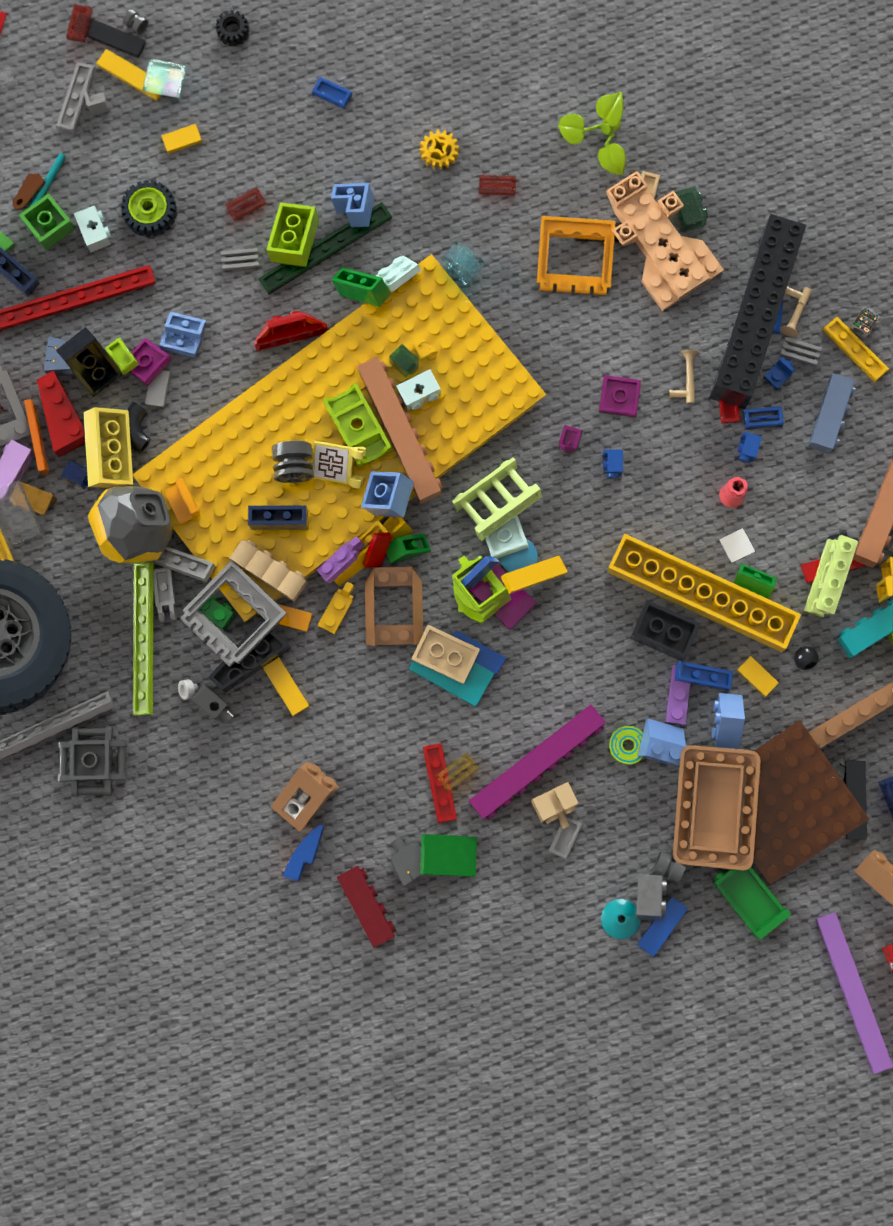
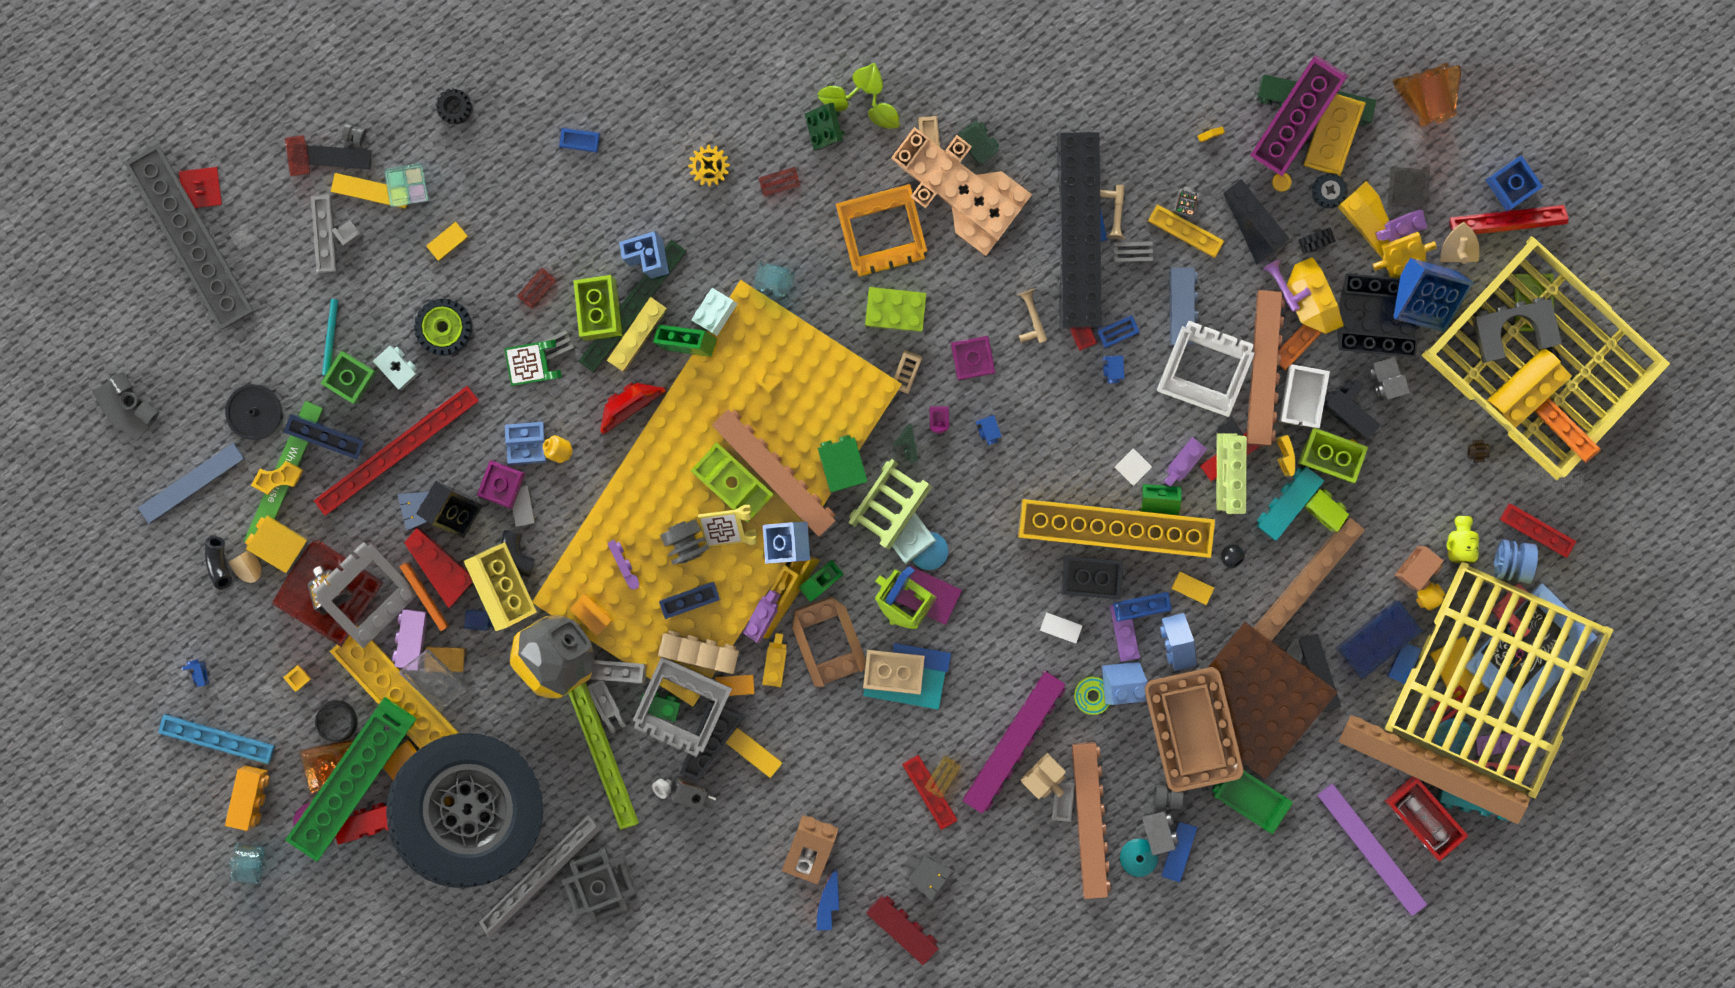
camera: 20 degrees left, 10 degrees up
reddish brown piece [12,173,45,210] -> none
lime tile [105,337,139,375] -> none
red tile [362,532,392,568] -> none
clear green brick [389,344,419,378] -> none
light aqua brick [396,369,441,411] -> none
green tile [420,834,477,877] -> none
yellow tile [501,556,568,594] -> none
coral plant [719,477,748,508] -> none
blue bracket [763,357,795,390] -> none
none -> flag [504,339,562,386]
none -> yellow head [543,435,573,463]
none -> light yellow brick [607,297,668,372]
none -> medium lavender hinge [608,540,640,589]
none -> dark green plate [805,103,845,151]
none -> green brick [818,435,868,493]
none -> lime brick [865,287,926,333]
none -> clear green slope [892,423,918,463]
none -> tan slope [893,350,922,394]
none -> white tile [1040,612,1083,643]
none -> nougat brick [1072,742,1111,899]
none -> white hinge [1157,321,1255,417]
none -> medium lavender hinge [1164,437,1207,487]

